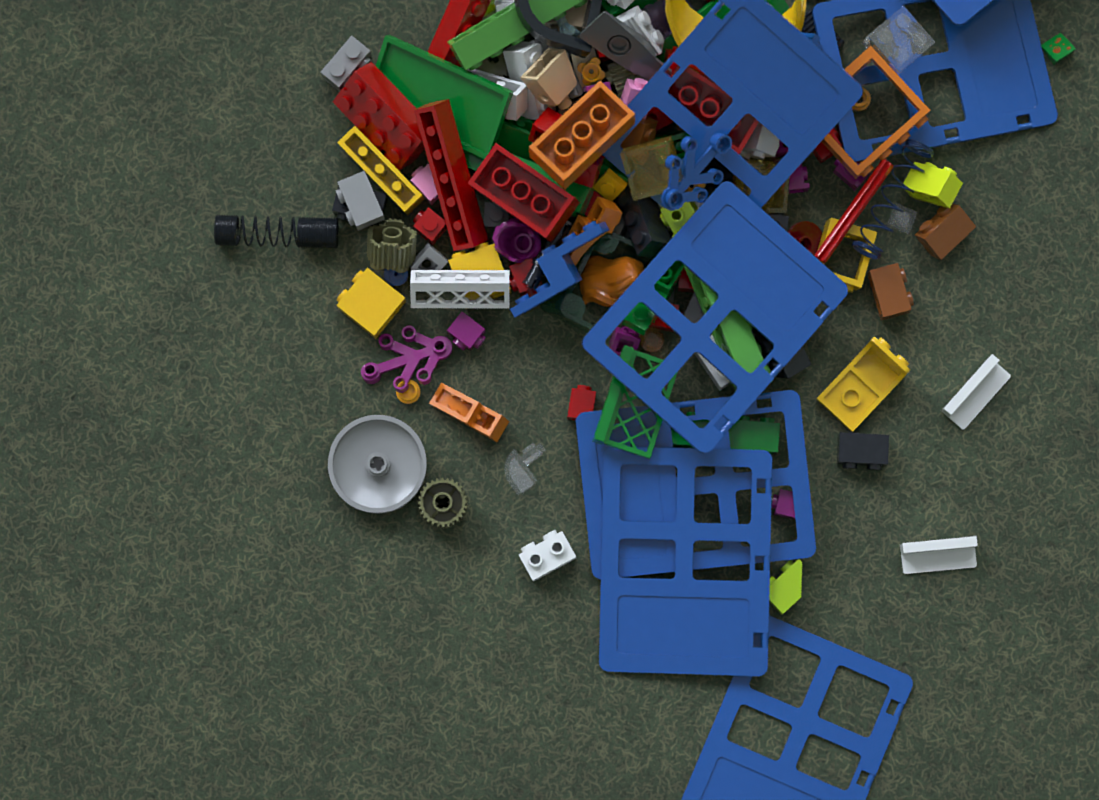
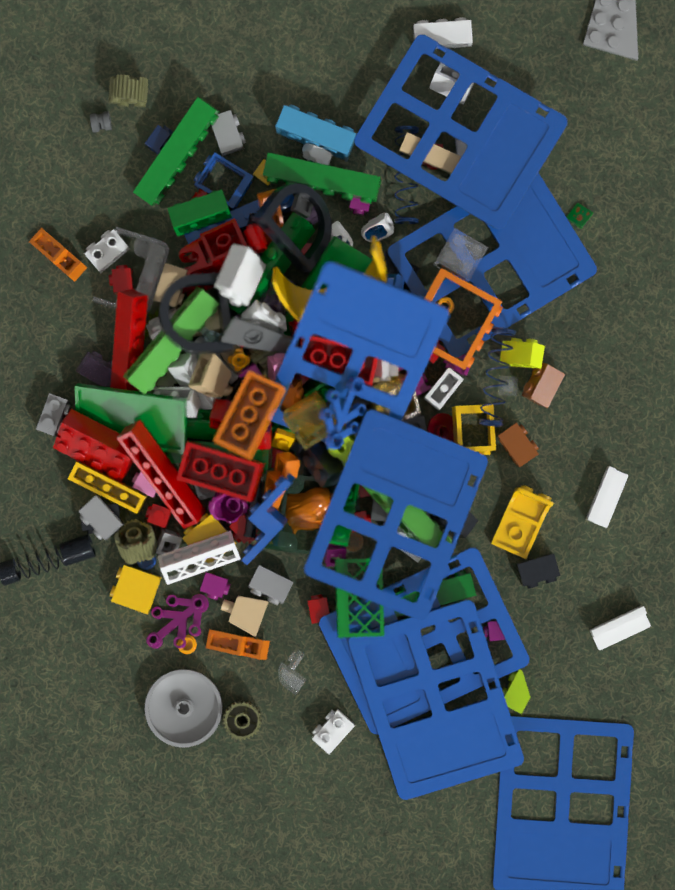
camera: 25 degrees left, 5 degrees up
red axle [814,159,893,263] -> none
none -> clear purple brick [76,351,112,388]
none -> tan torso [221,595,269,636]
none -> light grey brick [248,565,293,606]
none -> white brick [424,368,464,410]

